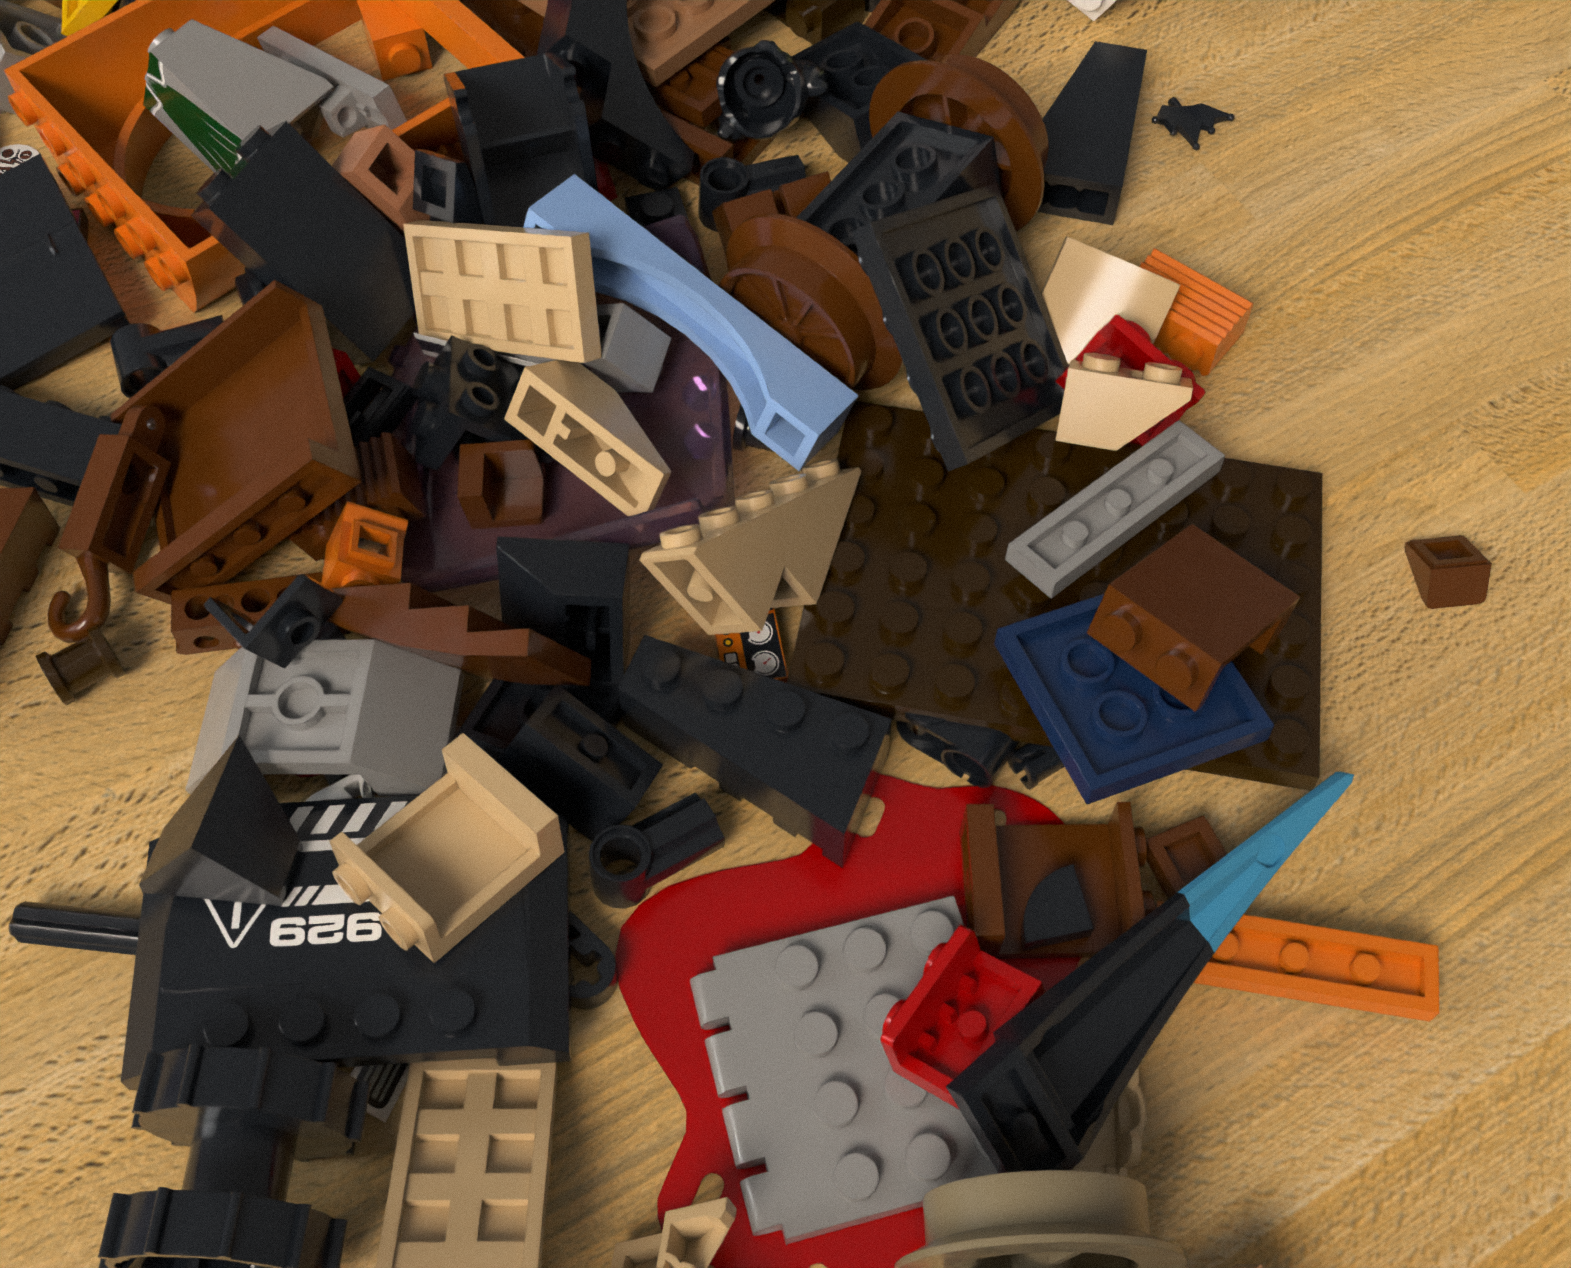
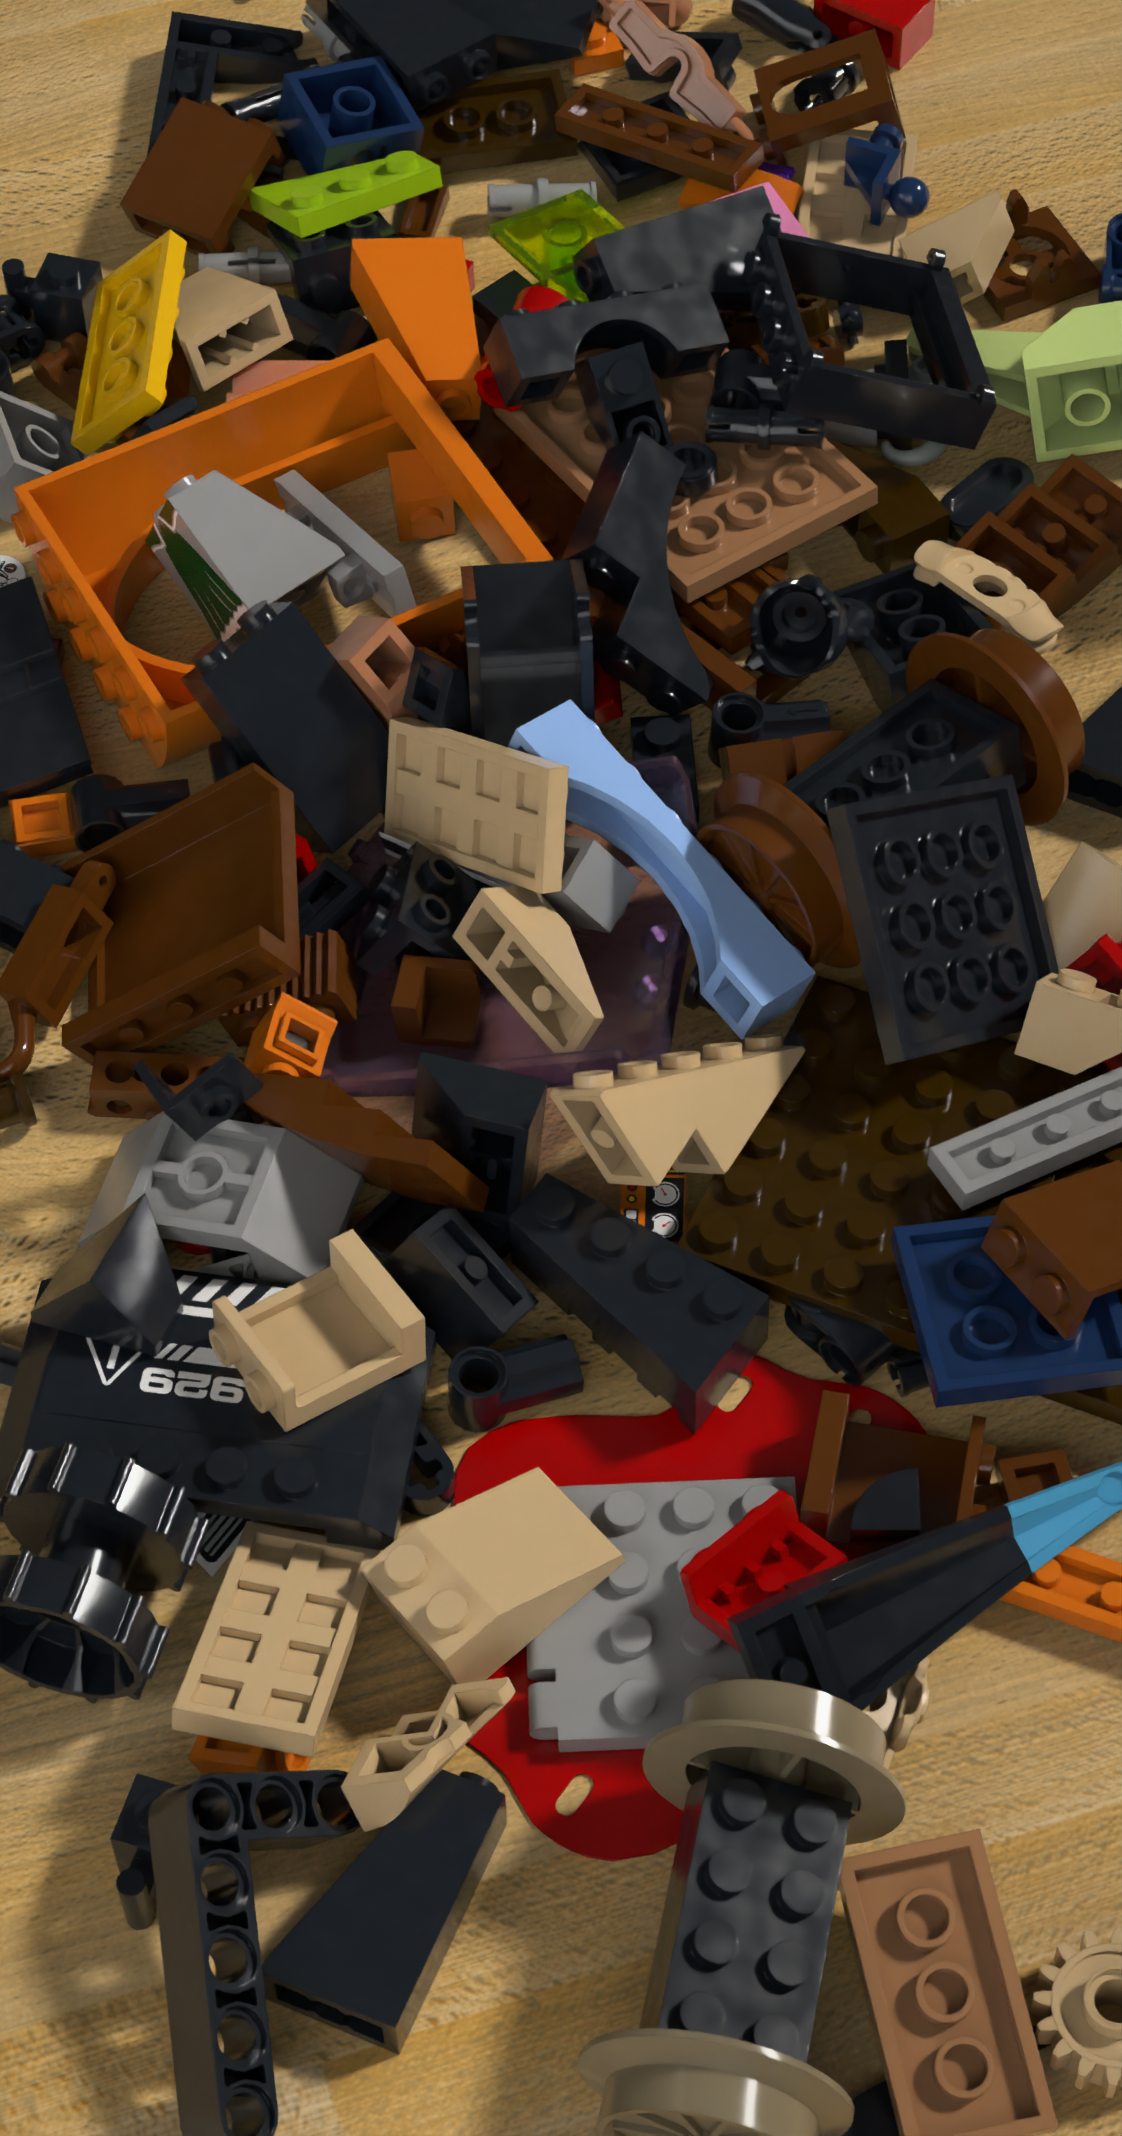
camera: 15 degrees right, 5 degrees down
none -> orange tile [8,791,77,858]
none -> tan slope [361,1467,626,1684]
none -> tan piece [913,540,1064,654]

